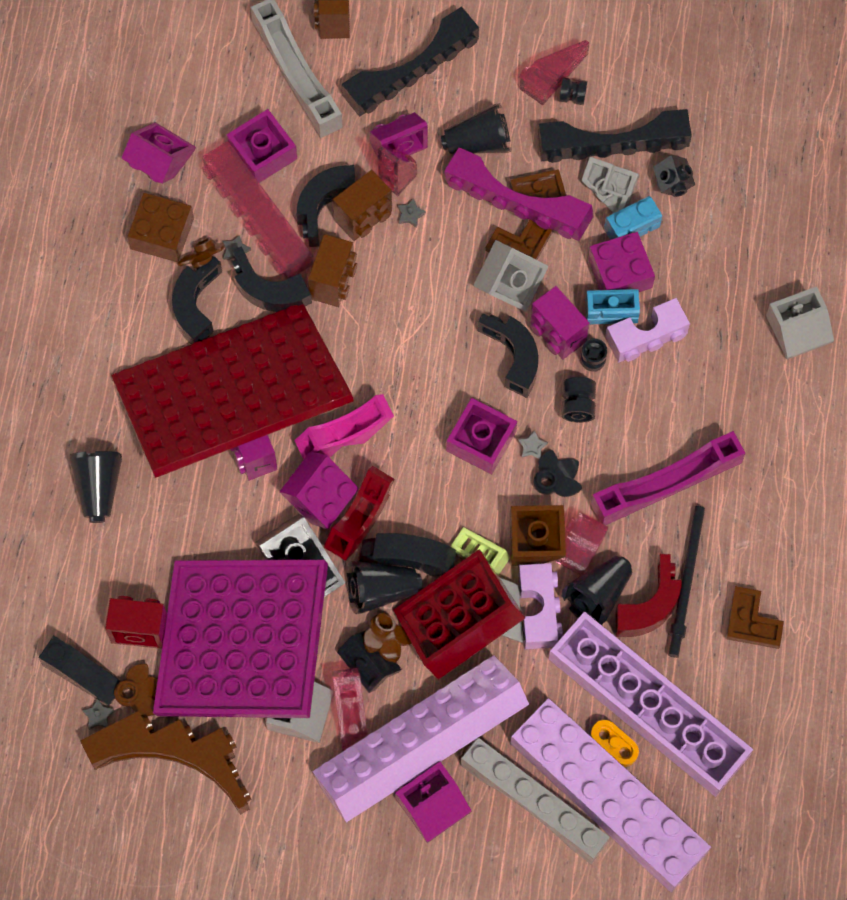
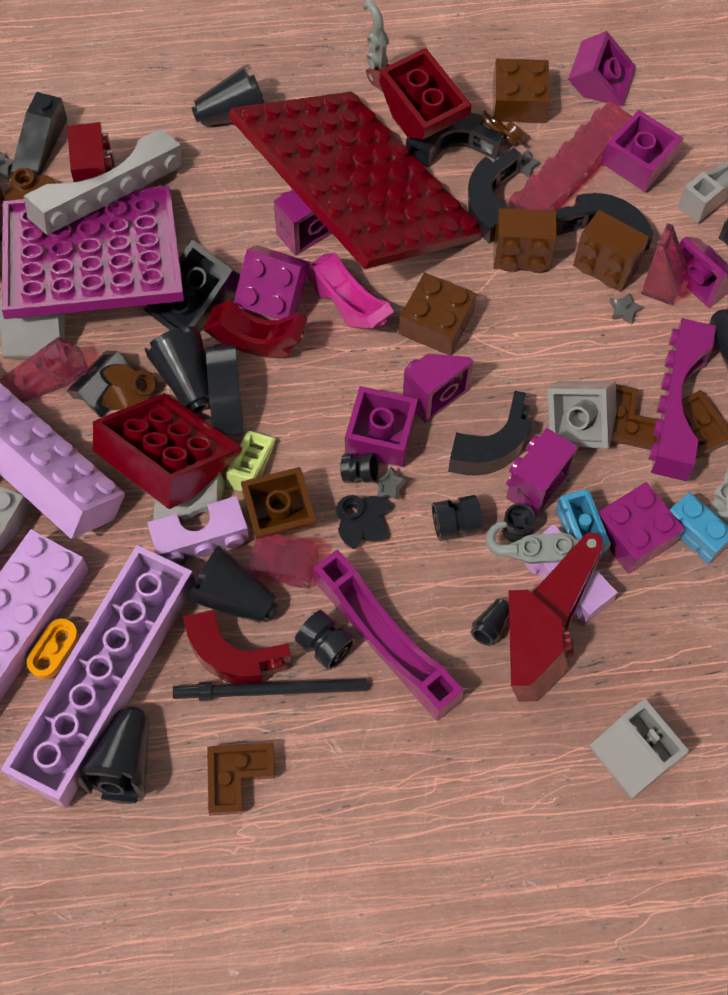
camera: 75 degrees right, 5 degrees down
none -> light grey arch [24,129,182,235]
none -> black cone [78,707,149,804]
none -> black wheel [295,610,355,670]
none -> black wheel [340,453,378,483]
none -> dark red slope [363,0,472,139]
none -> reddish brown brick [399,272,477,355]
none -> magenta slope [403,354,474,423]
none -> black cone [471,599,509,646]
none -> dark red slope [486,521,604,702]

